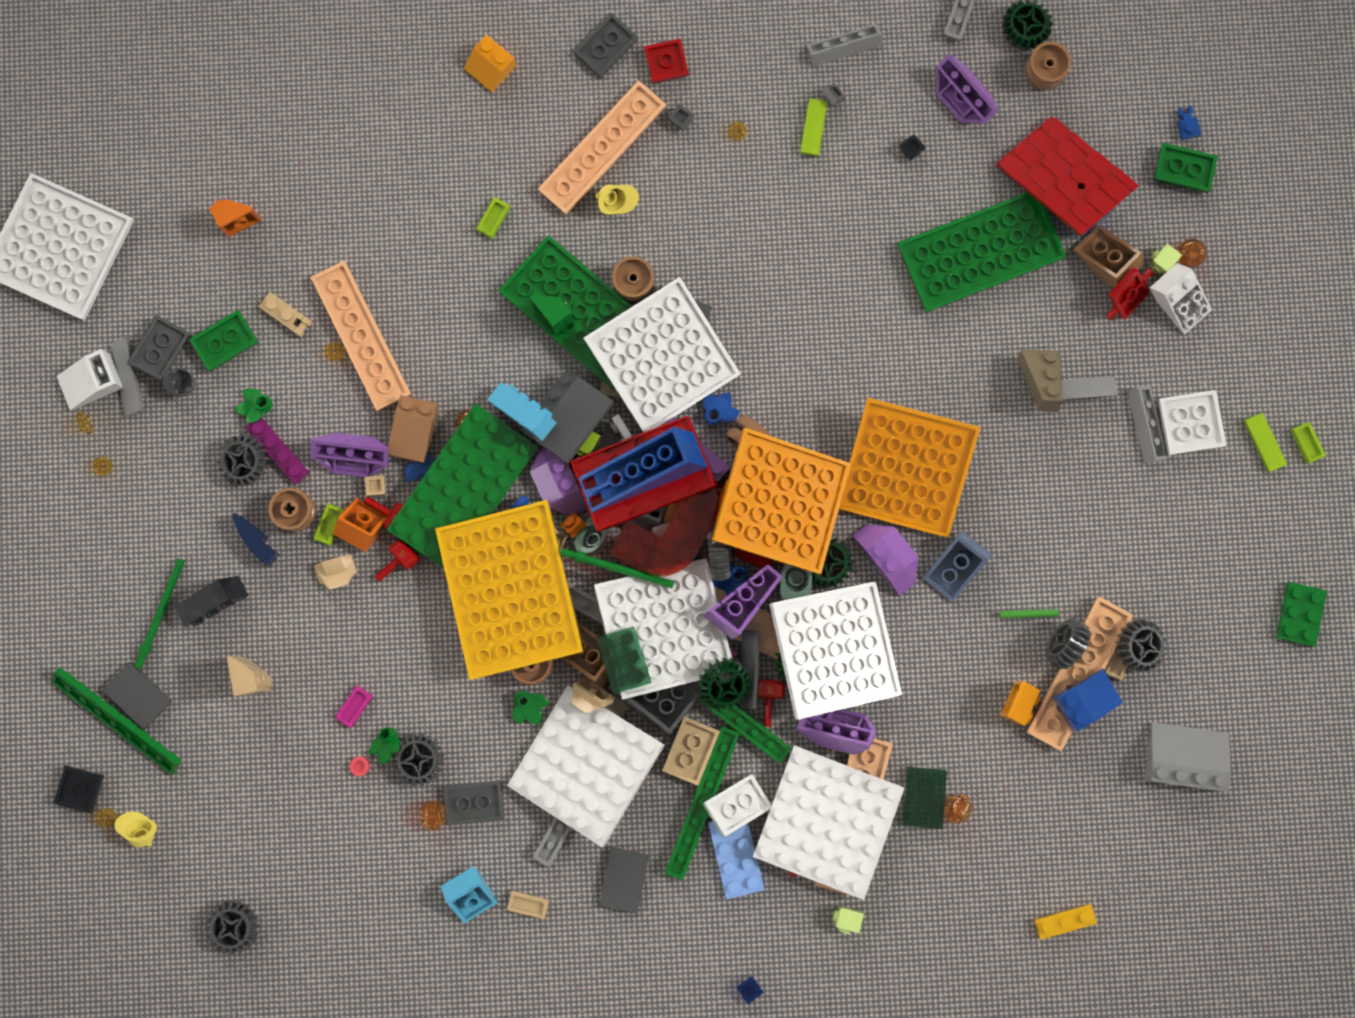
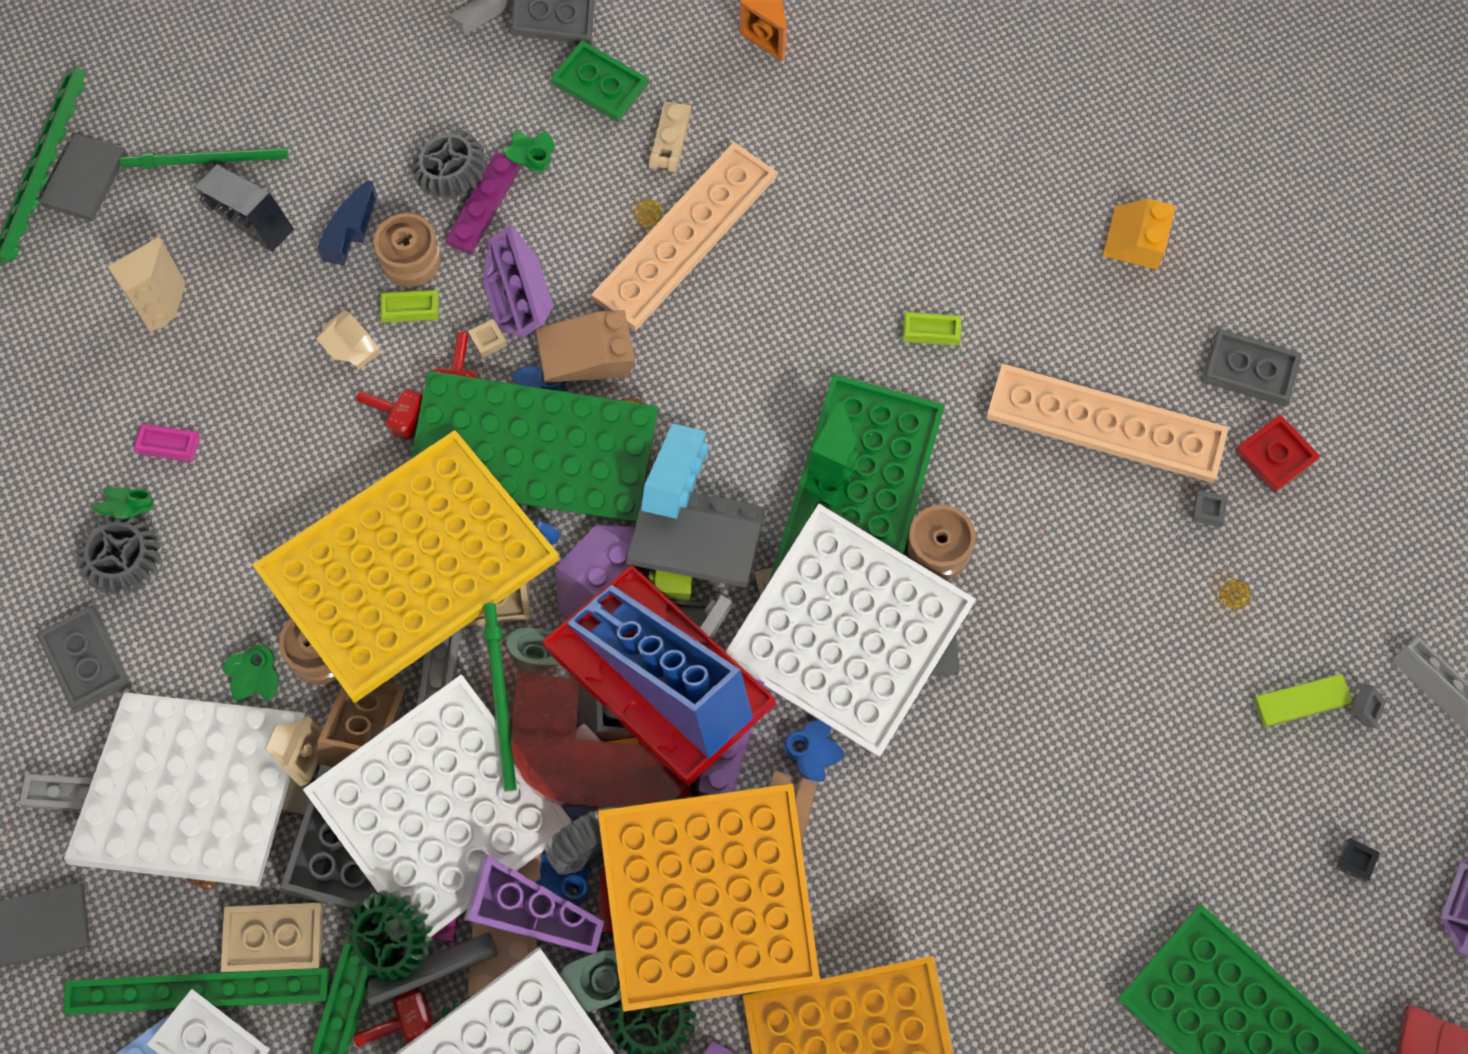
camera: 65 degrees right, 15 degrees down
clear yellow plate [93,456,113,476] -> none
dark grey hair [163,368,195,397] -> none
orange slope [333,497,387,552] -> none
coral tile [350,756,370,776] -> none
clear orange head [419,801,446,831] -> none
orange plate [560,513,587,538] -> none
light yellow piece [596,184,639,215] -> none
clear green plate [596,626,651,695] -> none

